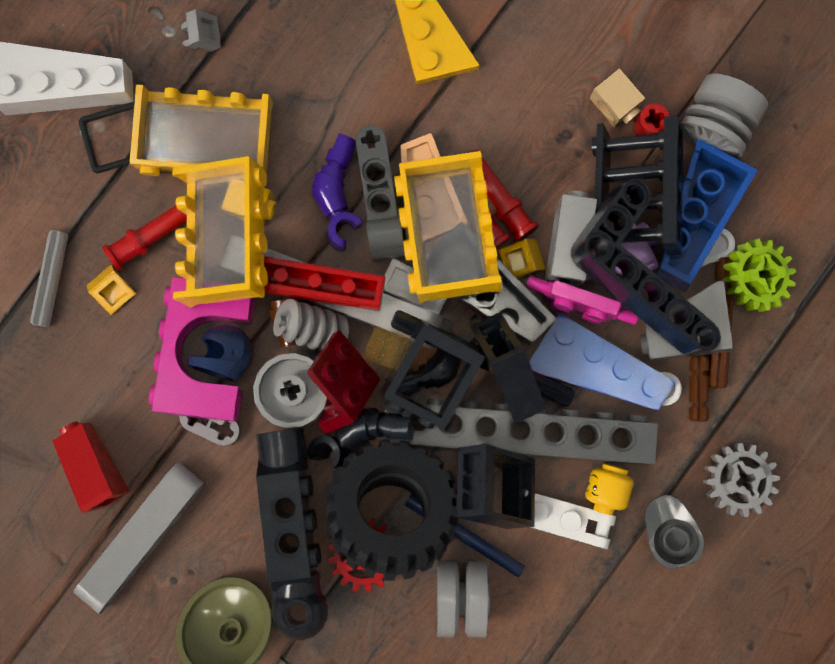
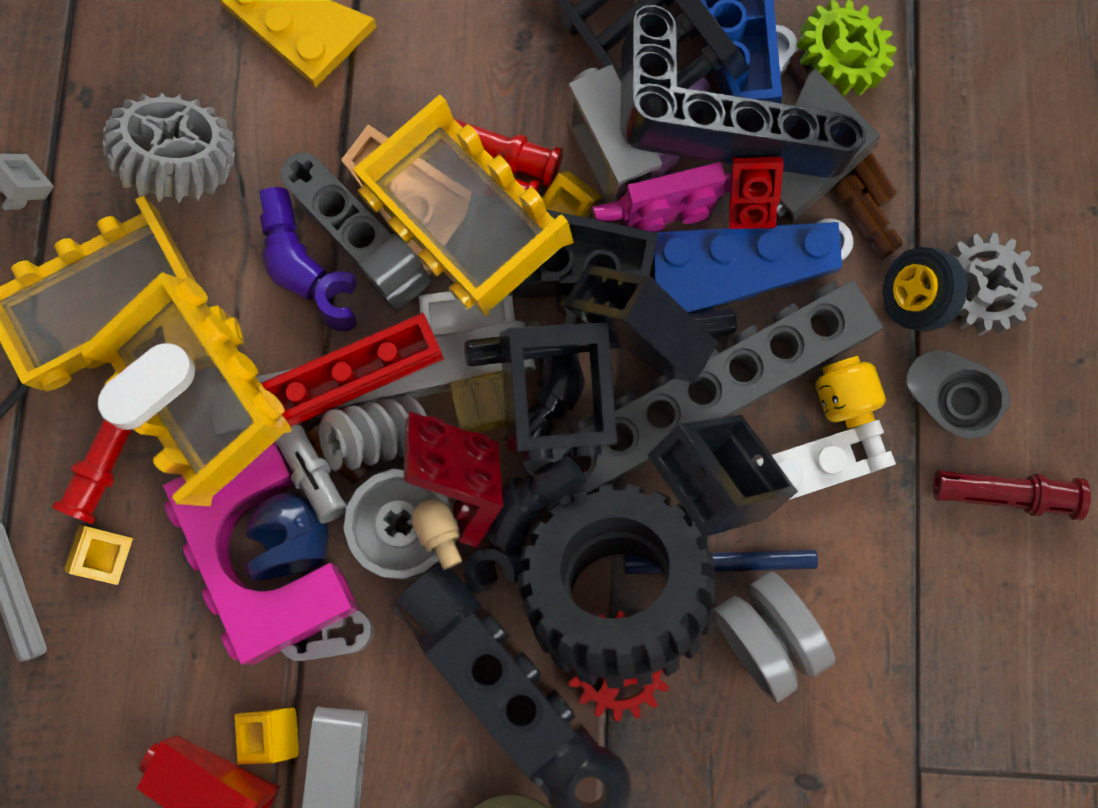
camera: 40 degrees left, 5 degrees down
none -> white tile [98,343,195,429]
none -> light grey gear [103,91,235,204]
none -> yellow slope [234,707,299,764]
none -> light grey pin [275,425,347,523]
none -> tan cylinder [412,499,462,570]
none -> red slope [728,157,784,229]
none -> black wheel [882,246,968,332]
none -> dark red pin [933,470,1091,521]

